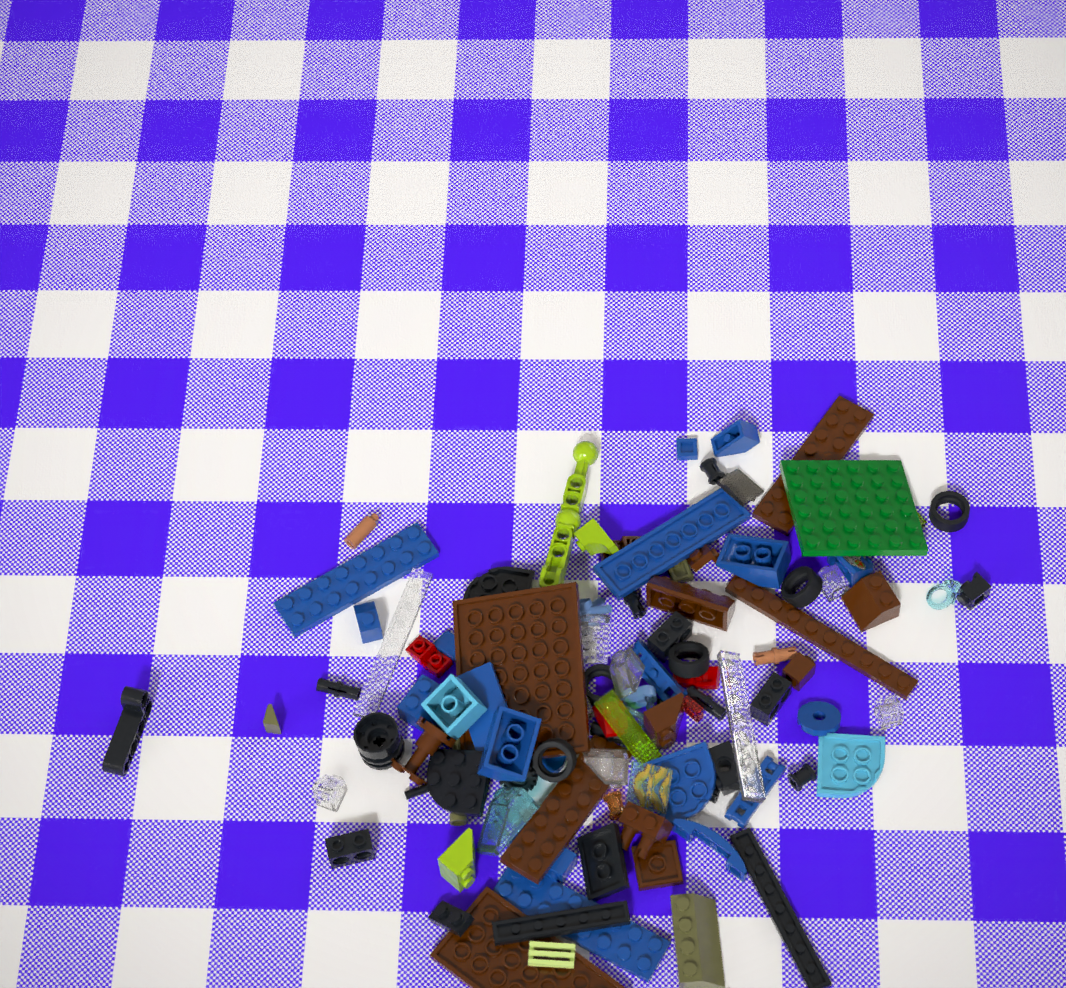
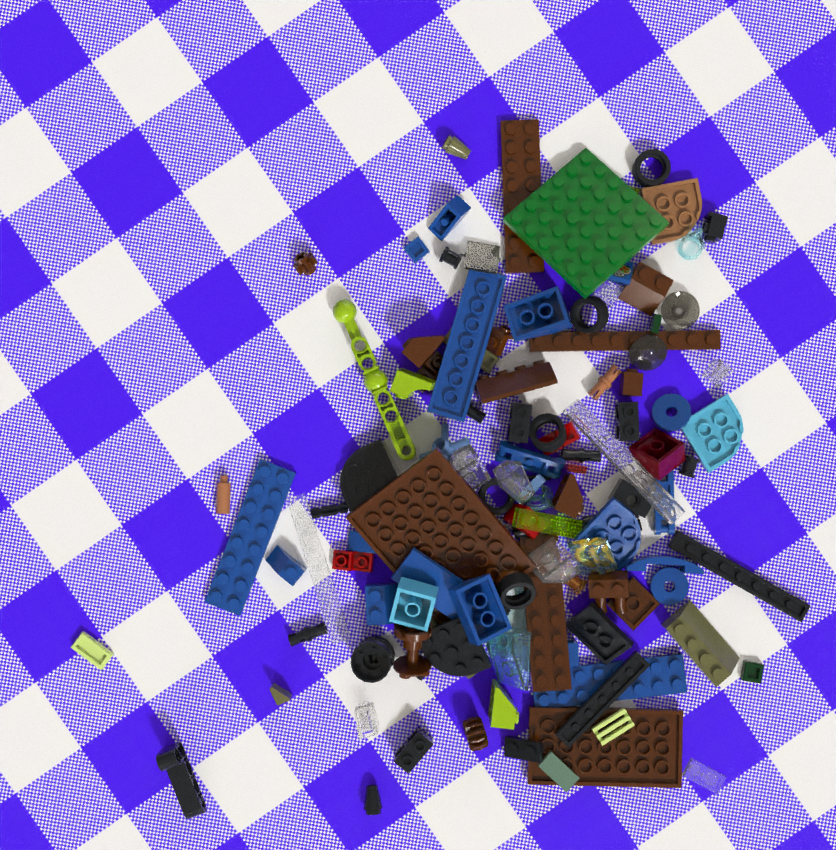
camera: 40 degrees left, 30 degrees up
none -> yellowish green tile [70,631,114,670]
none -> reddish brown gear [293,252,318,276]
none -> black axle [311,502,348,519]
none -> black cone [364,785,383,815]
none -> reddish brown slope [401,334,447,368]
none -> olive cone [442,135,471,160]
none -> reddish brown gear [463,716,488,751]
none -> sand green tile [538,750,580,793]
none -> clear smoke dish [628,333,667,371]
none -> dark red slope [629,428,685,481]
none -> medium nougat plate [640,178,702,246]
none -> dark green tile [649,314,662,334]
none -> blue tile [650,567,689,605]
none -> clear smoke dish [661,291,700,330]

